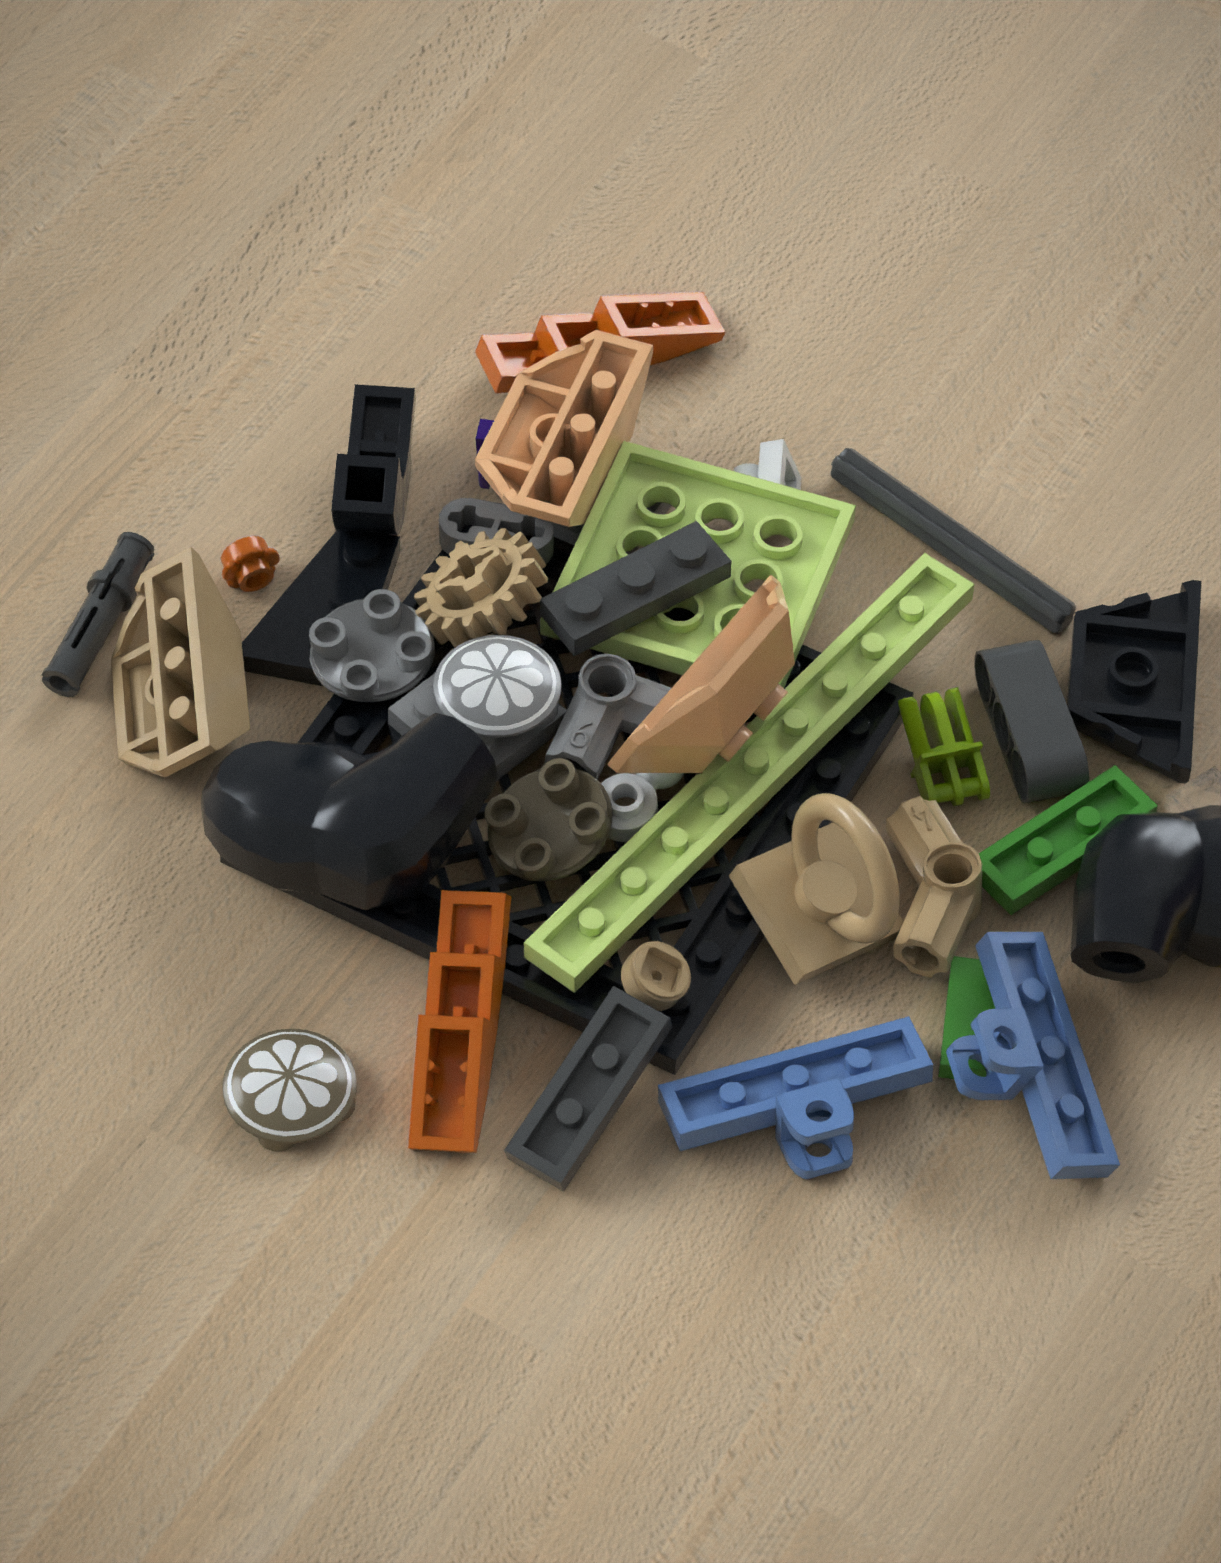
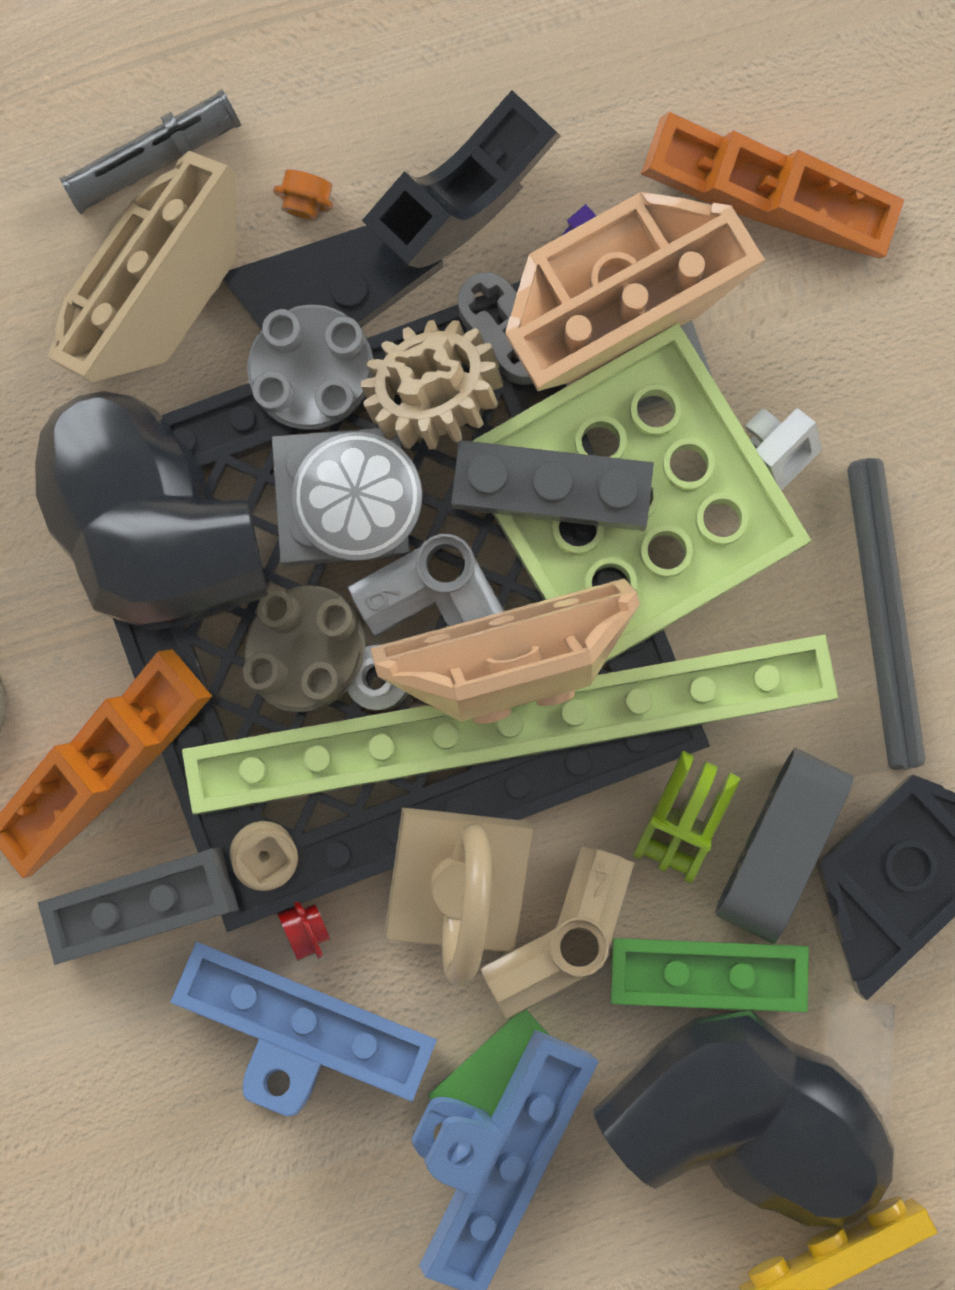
camera: 45 degrees right, 30 degrees up
none -> red plate [277,902,330,961]

